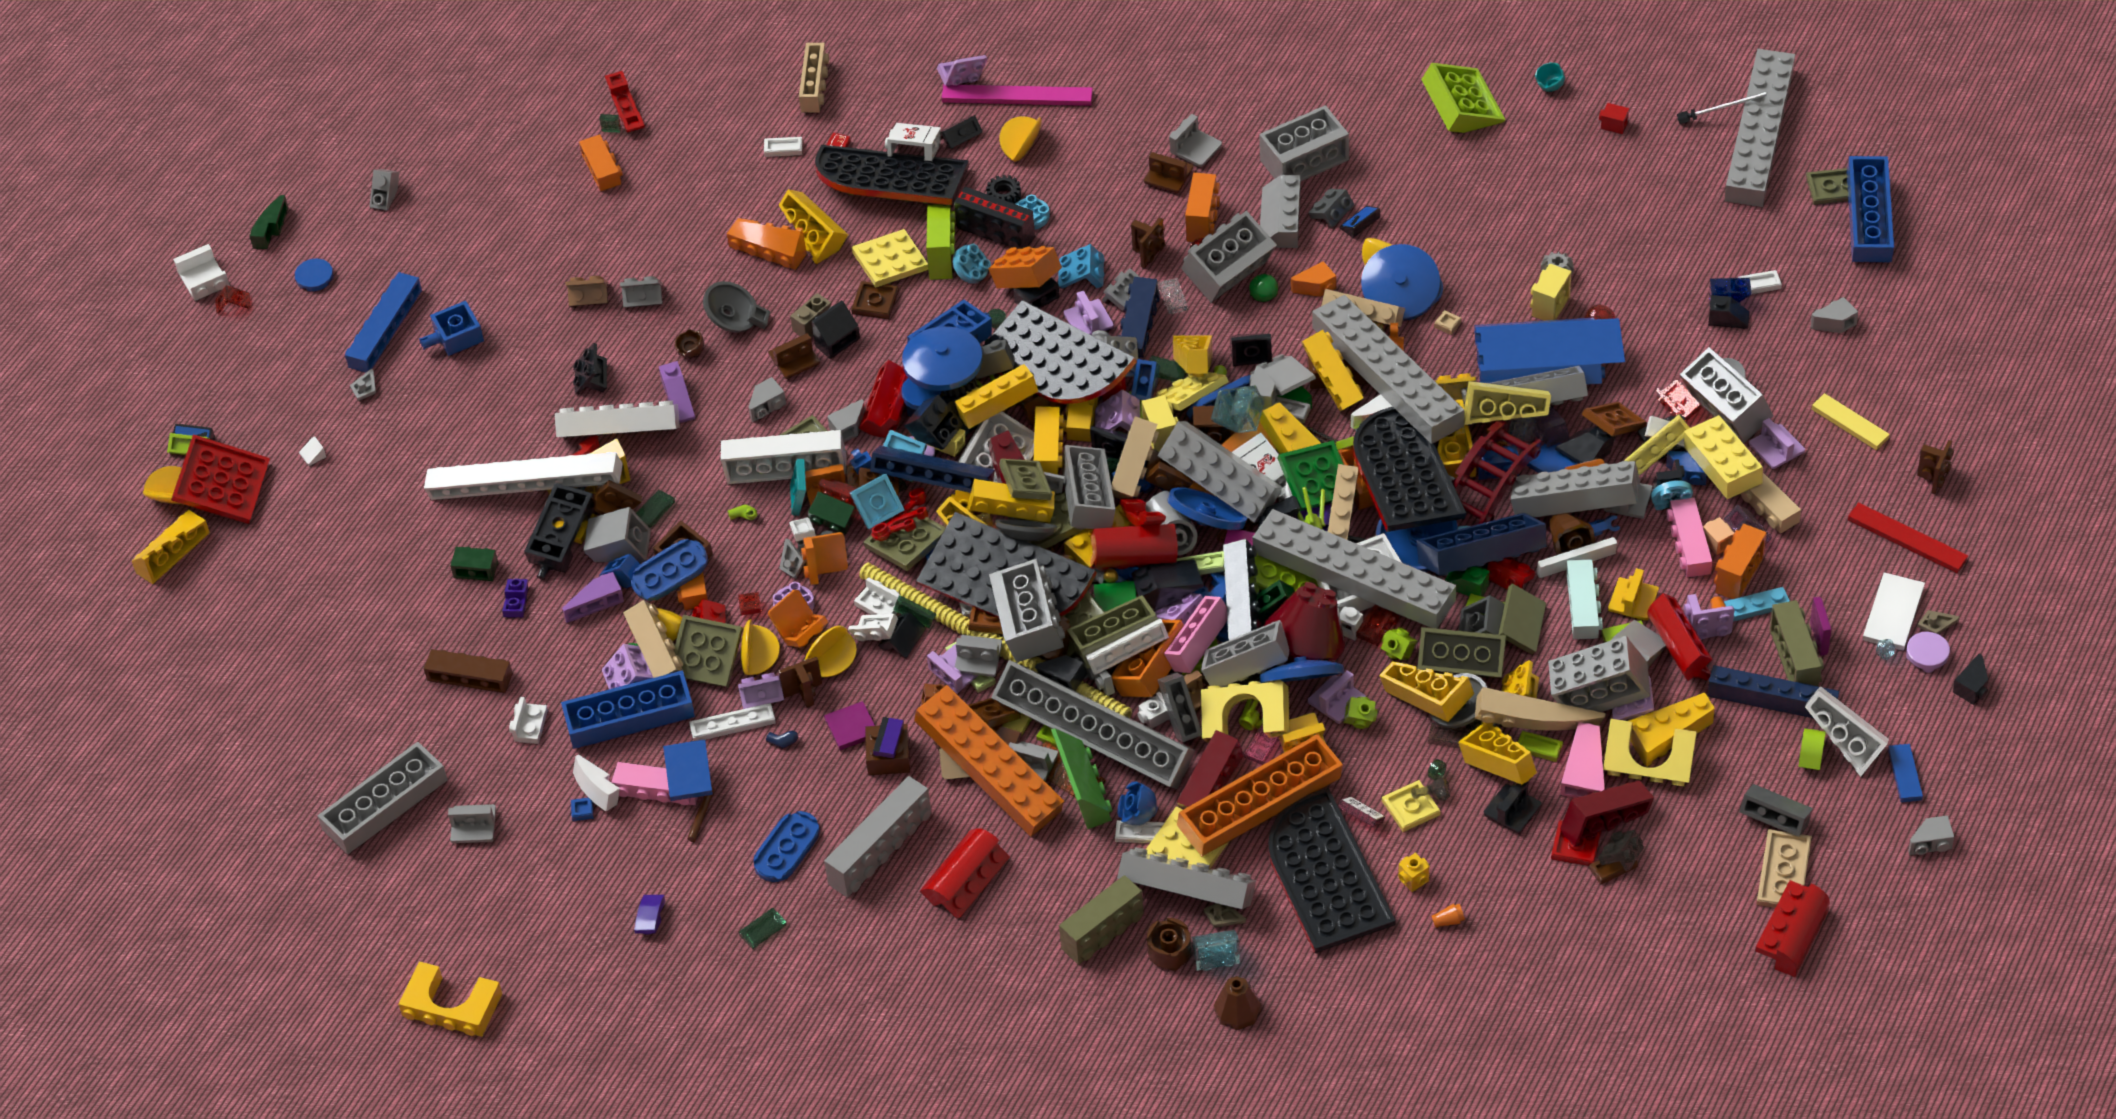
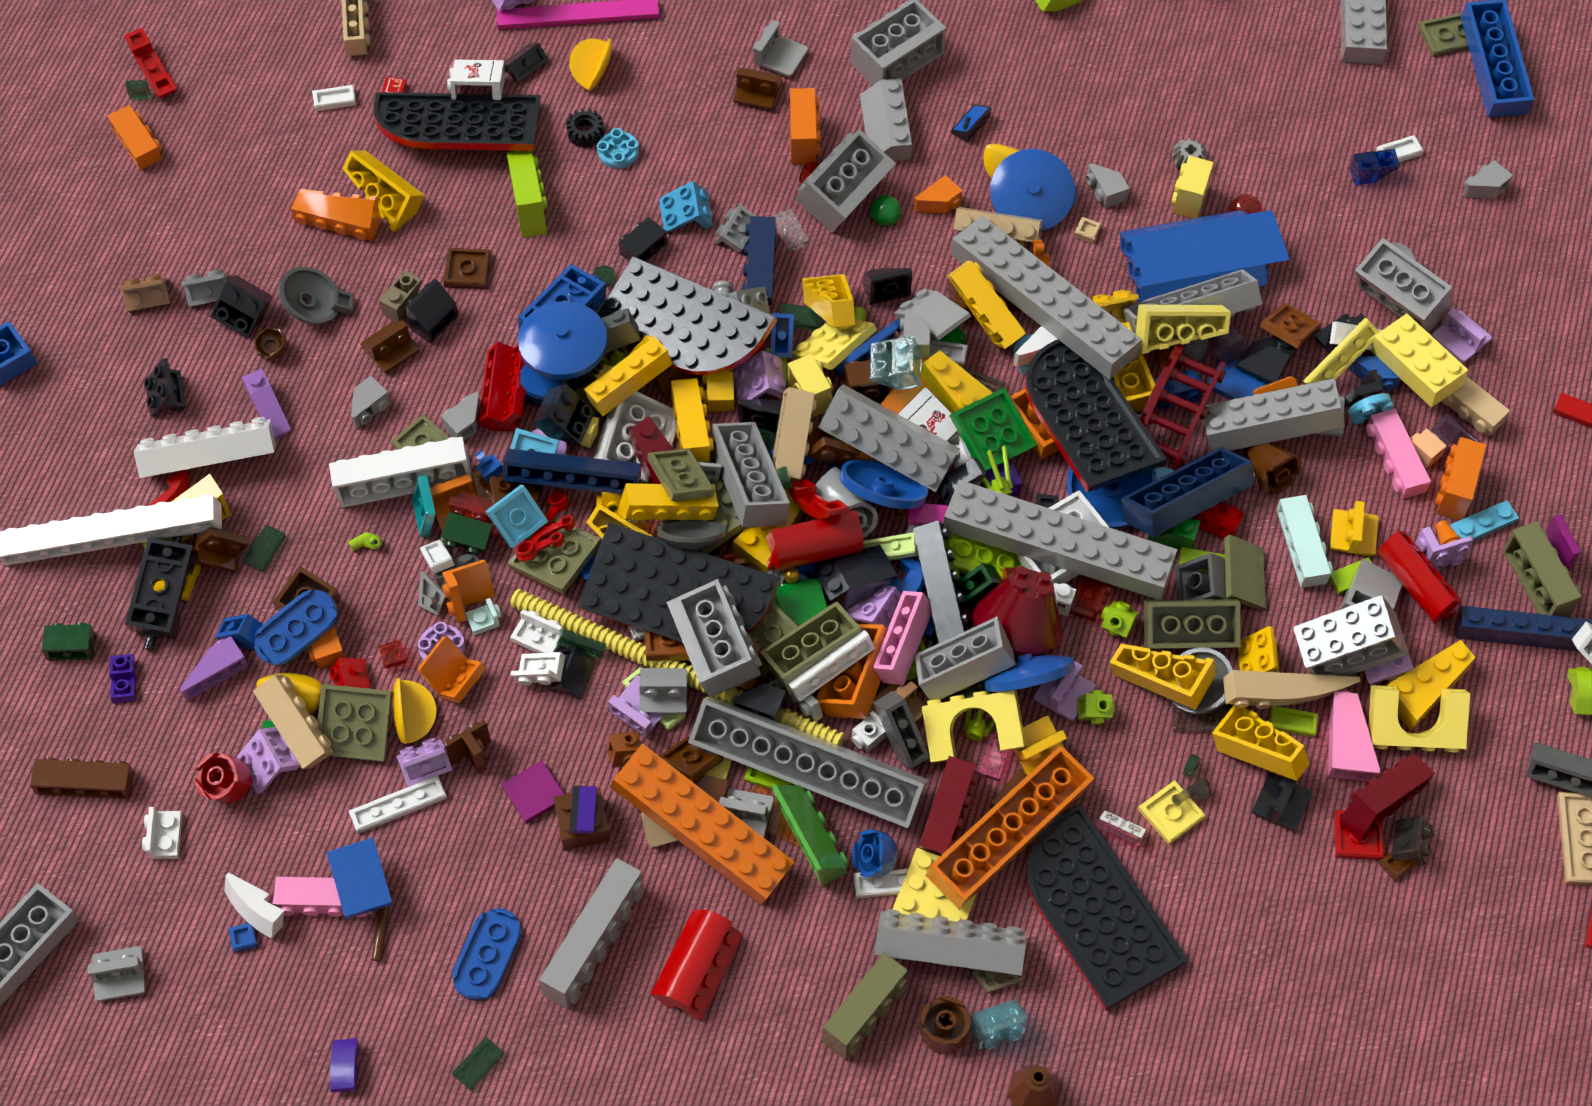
camera: 15 degrees left, 10 degrees up
blue brick [561,670,695,749] -> none
light grey slope [583,507,651,563] -> none
dark blue arm [766,730,798,748] -> none
yellow piece [805,626,856,677] -> none
light yellow plate [852,229,928,287] -> none
medium azure tile [953,243,991,284] -> none
black brick [954,187,1035,249] -> none
orange brick [988,246,1062,289] -> none
lavender bracket [1064,290,1114,335] -> none
reddish brown bracket [1131,217,1165,268] -> none
dark grey bracket [1308,189,1354,228] -> none
tan brick [1328,464,1359,540] -> none
lime tile [1335,436,1354,450] -> none
yellow brick [1398,853,1430,892] -> none
orange cone [1431,903,1465,928] -> none
white tile [1537,537,1617,578] -> none
blue plate [1588,515,1620,536] -> none
clear red bracket [1655,379,1703,422] -> none
black slope [1708,295,1750,329] -> none
light yellow tile [1812,393,1890,450] -> none
none -> red brick [195,753,253,804]
none -> black slope [210,275,274,338]
none -> light aqua bracket [465,598,501,636]
none -> clear green tile [778,466,793,490]
none -> light grey slope [1085,163,1130,209]

